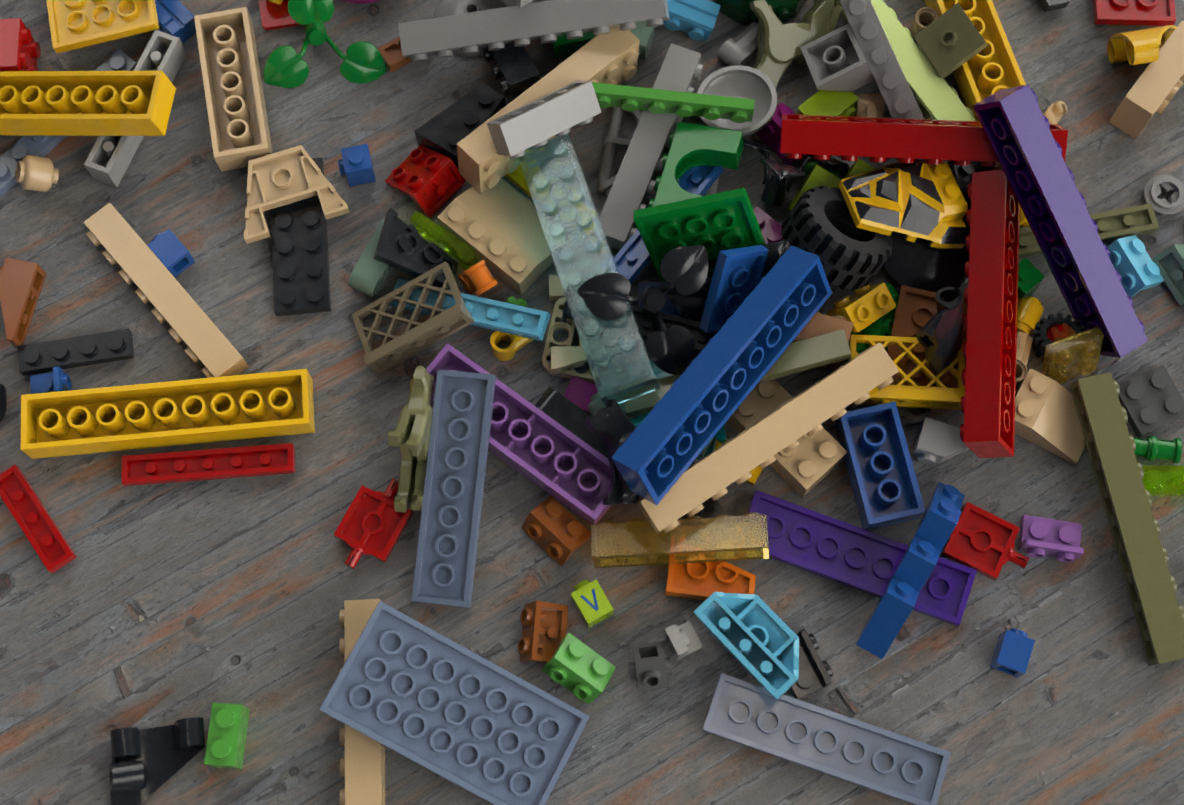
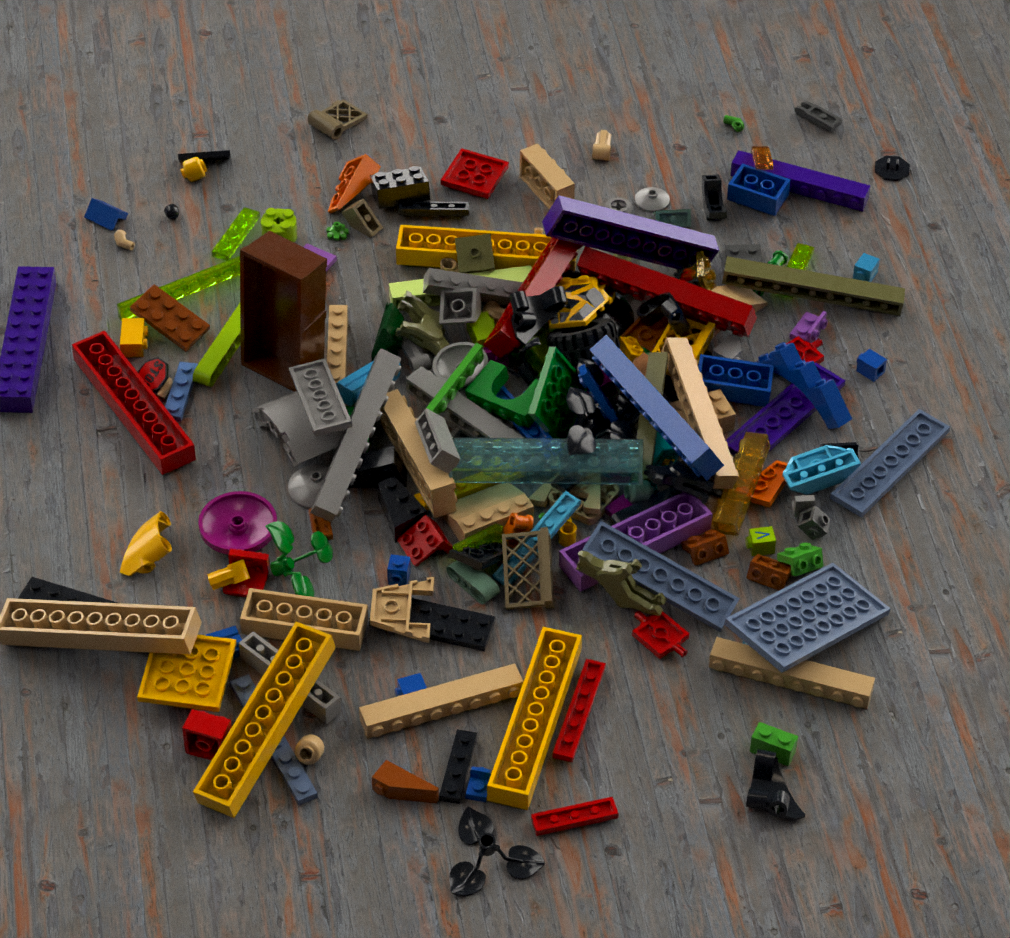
camera: 70 degrees left, 25 degrees down
yellow panel [1107,25,1177,65] -> none
none -> black panel [509,286,568,345]

